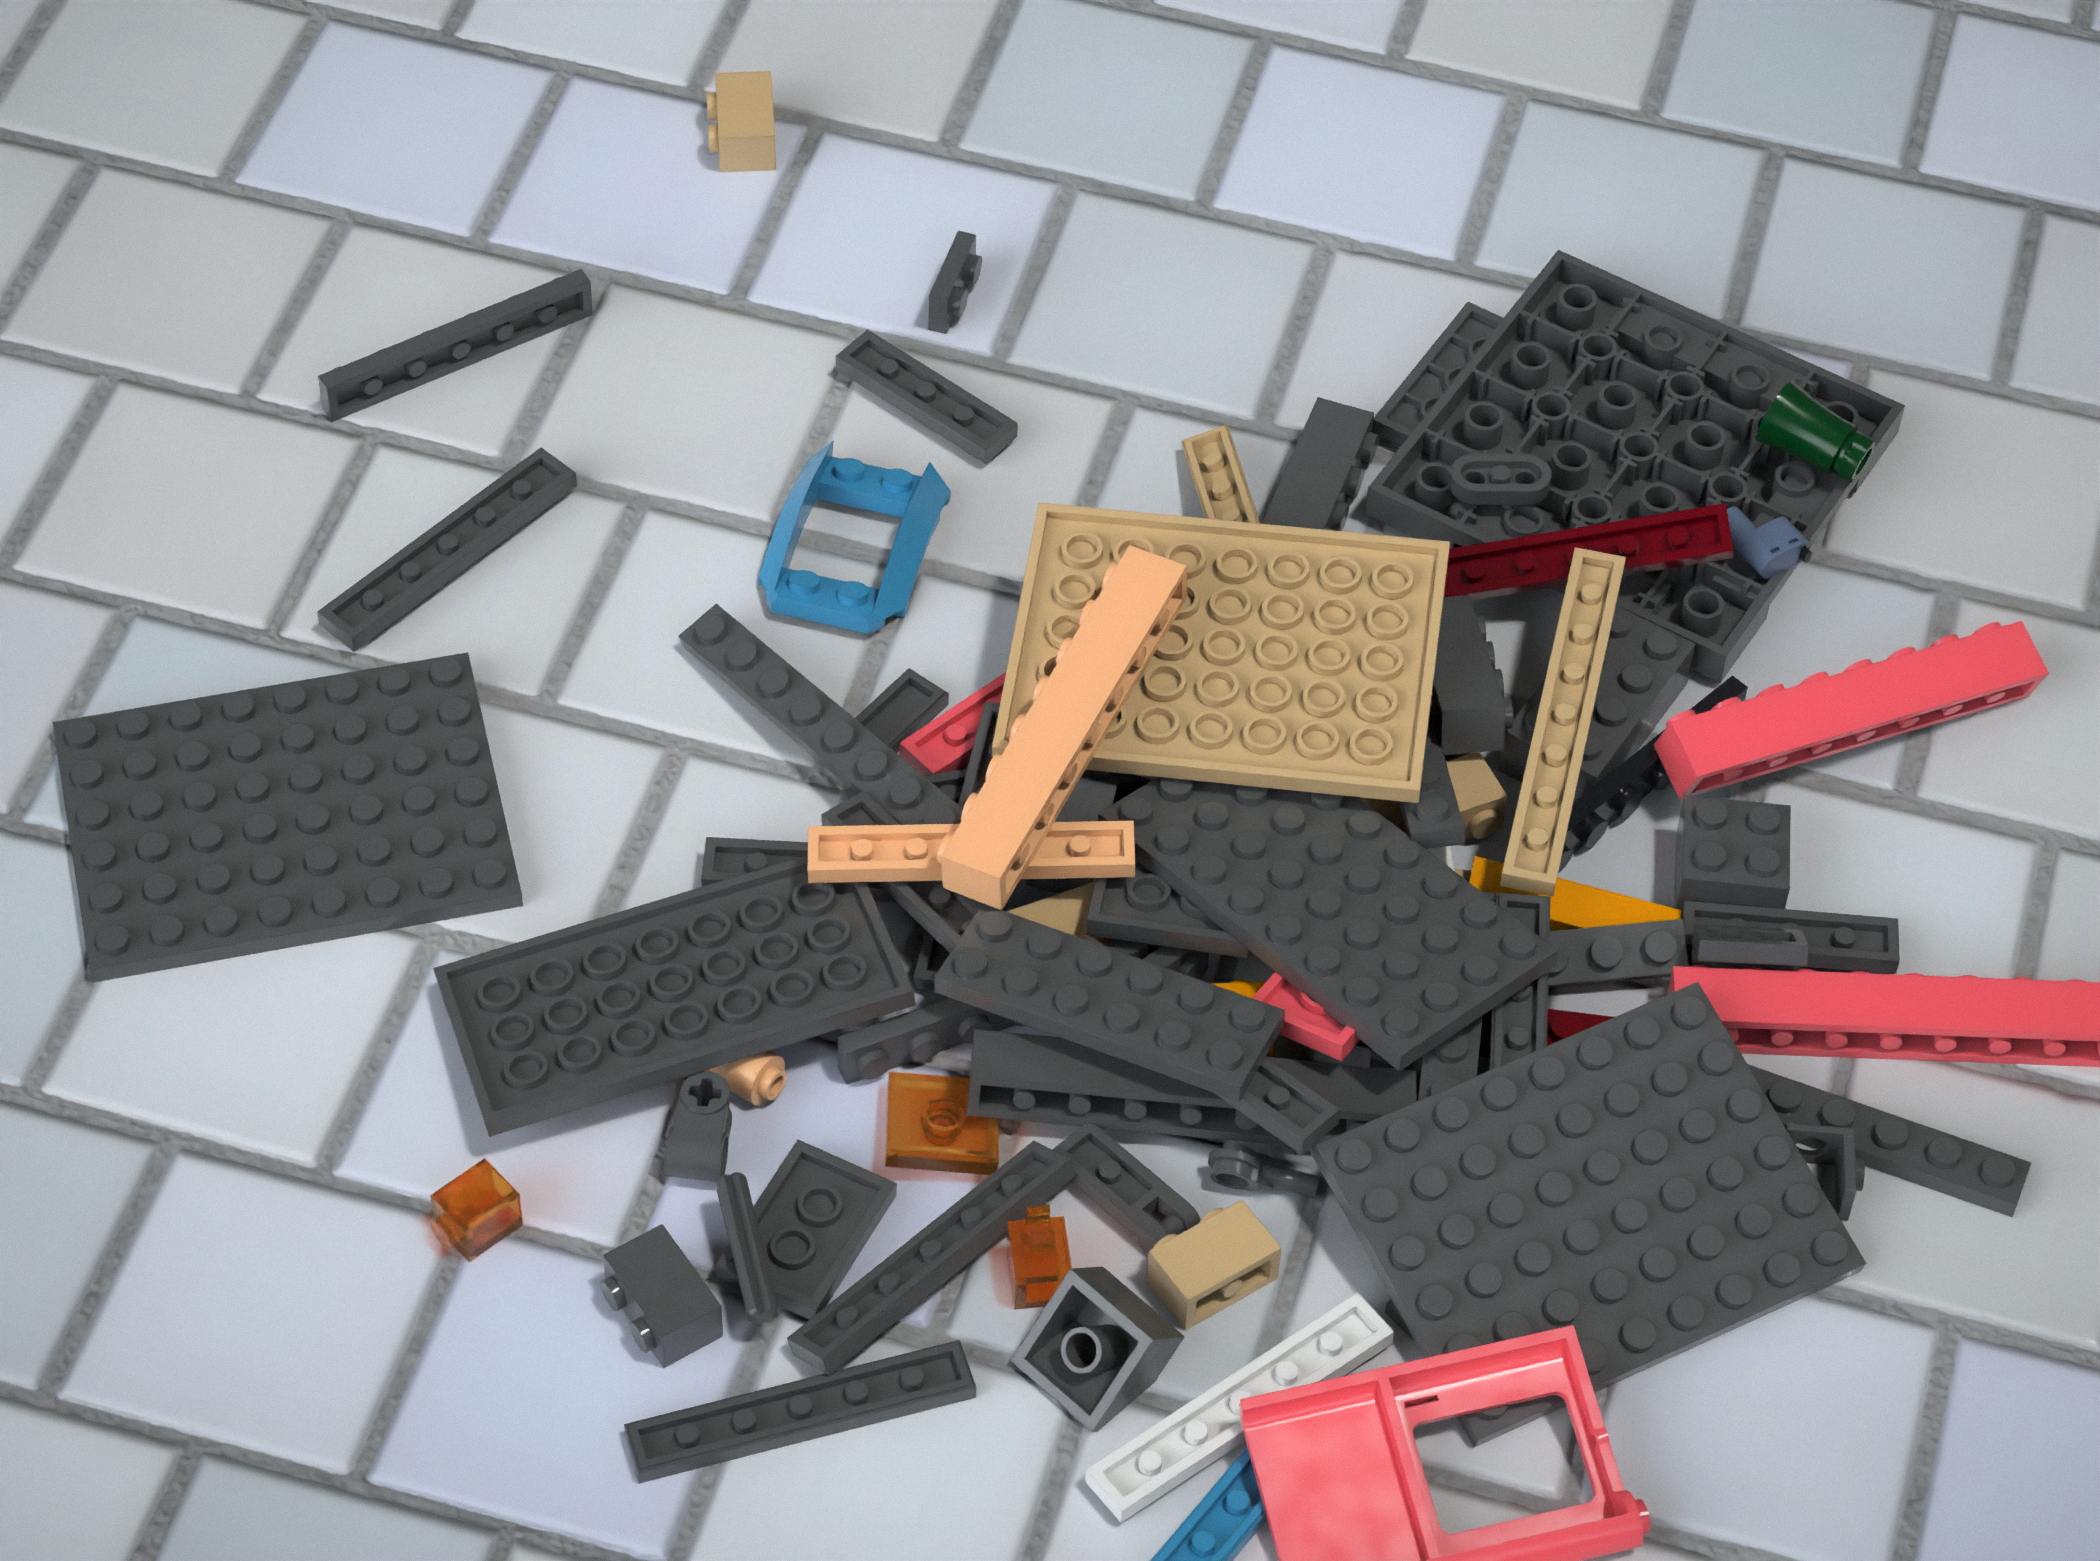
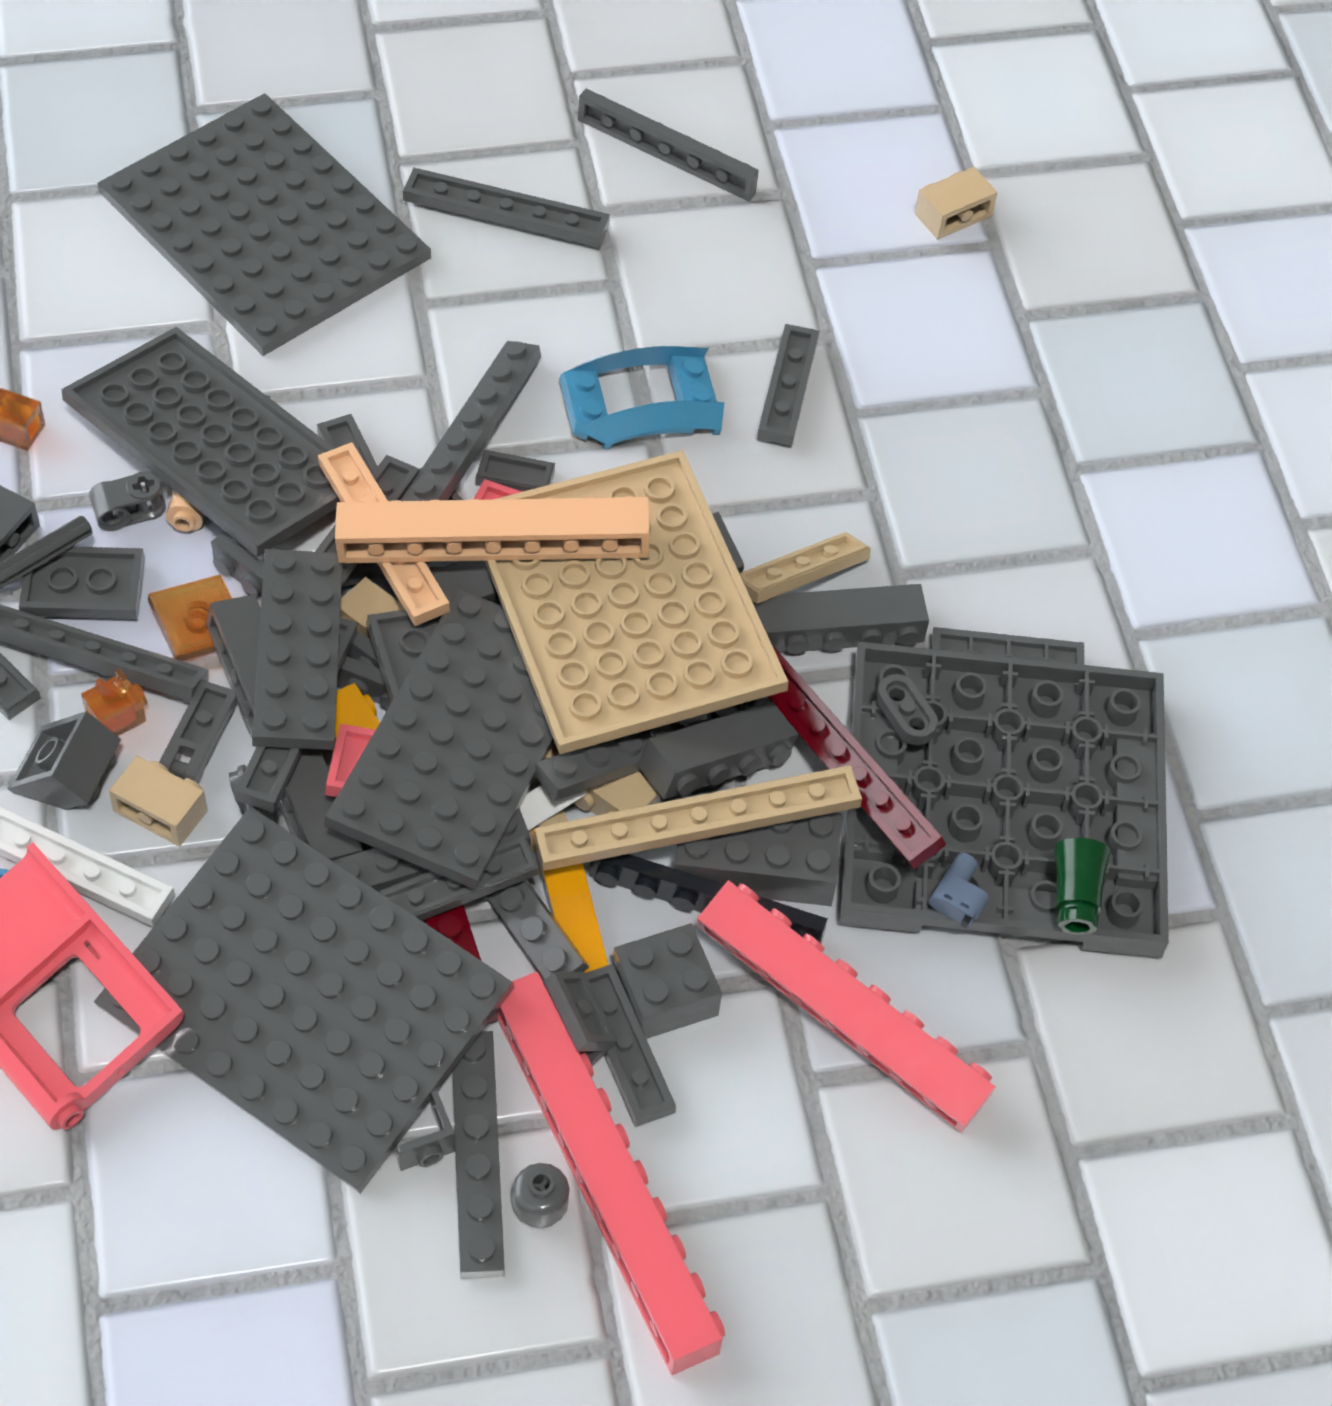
camera: 60 degrees right, 5 degrees up
dark grey plate [928,231,982,334] -> none
none -> dark grey head [512,1163,570,1228]

